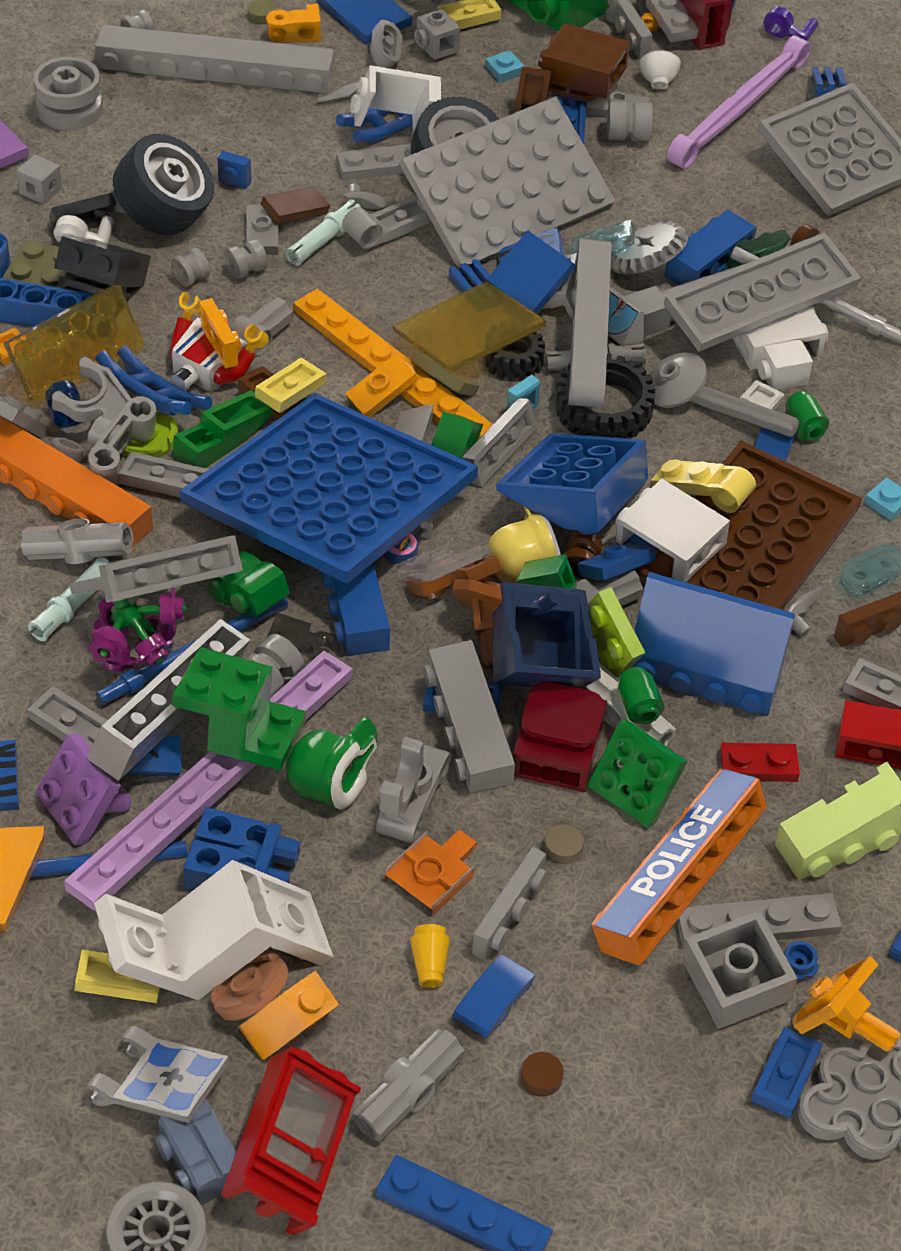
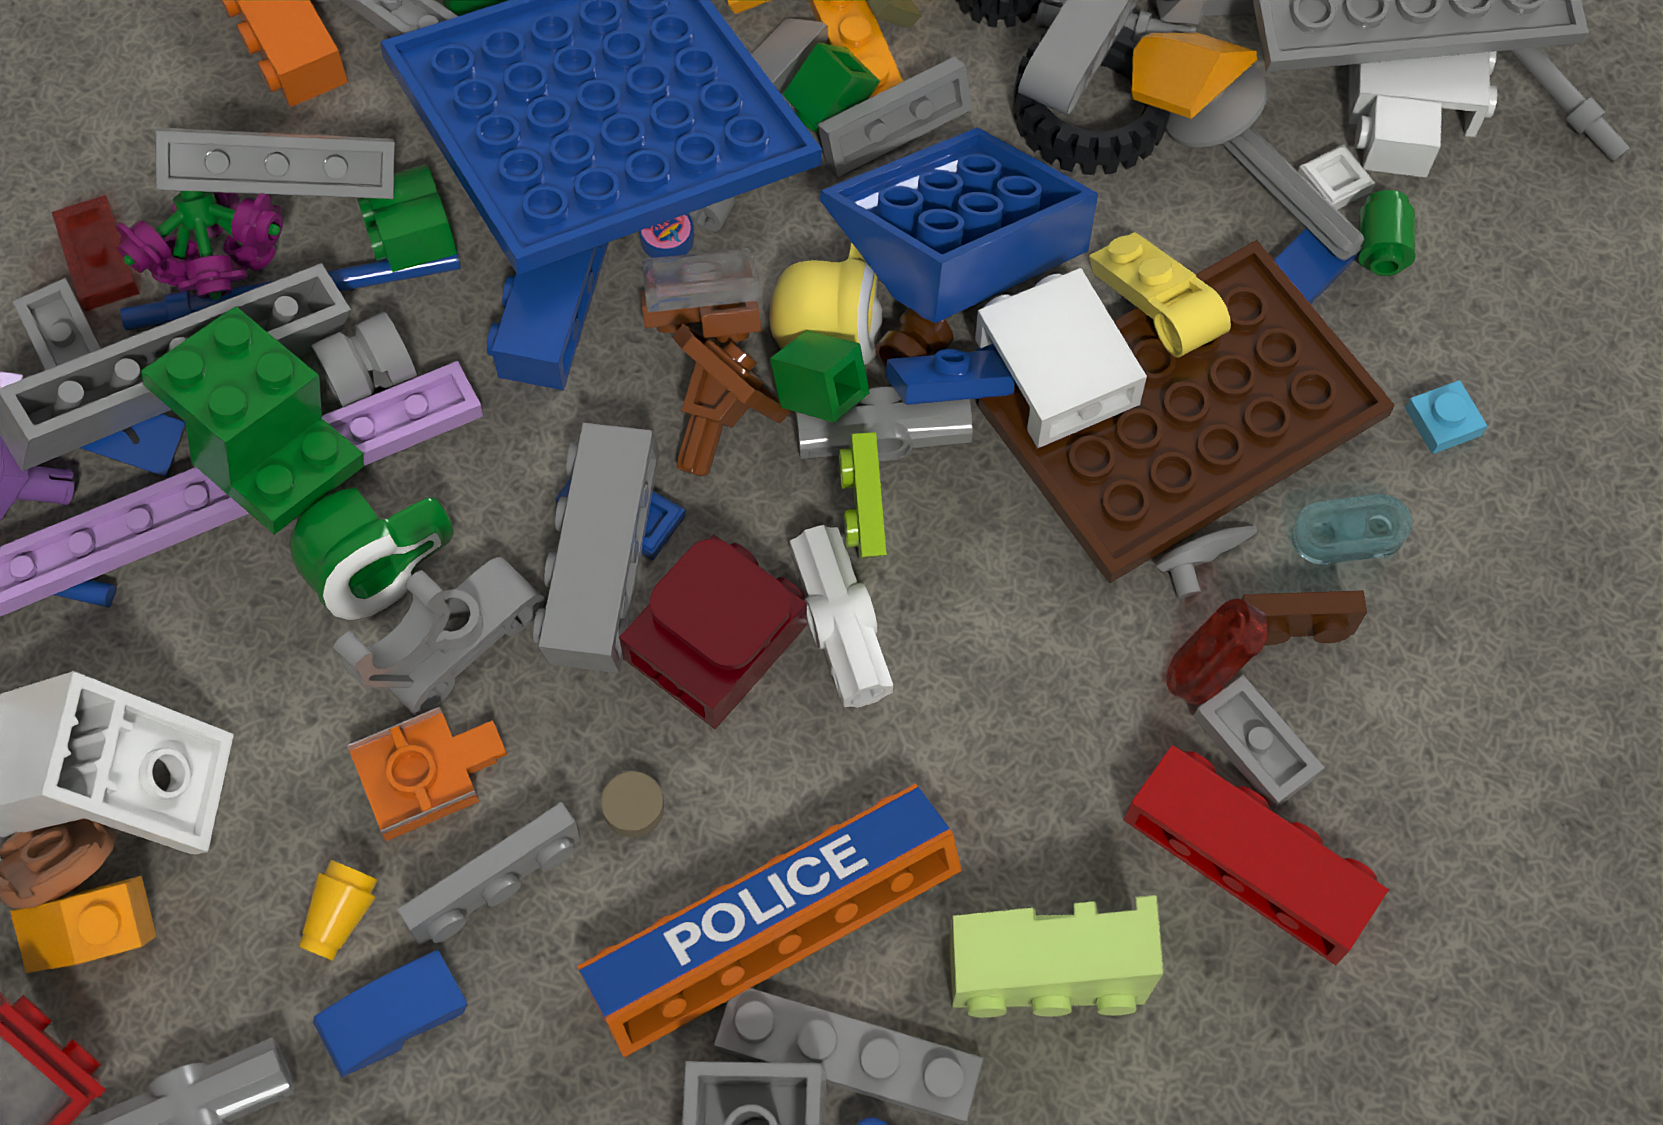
camera: 25 degrees right, 15 degrees up
light grey piece [21,518,134,564] -> none
light aqua pin [28,557,111,641] -> none
blue hips [183,807,300,891] -> none
clear smoke plate [268,612,334,659] -> none
dark blue piece [493,582,601,687] -> none
medium azure tile [507,375,540,410] -> none
green plate [587,720,688,828] -> none
green brick [617,667,665,724] -> none
slope [631,572,795,716] -> none
red plate [719,742,800,782] -> none
none -> clear red plate [52,195,140,312]
none -> light orange slope [1132,33,1257,119]
none -> clear red plate [1166,598,1268,705]

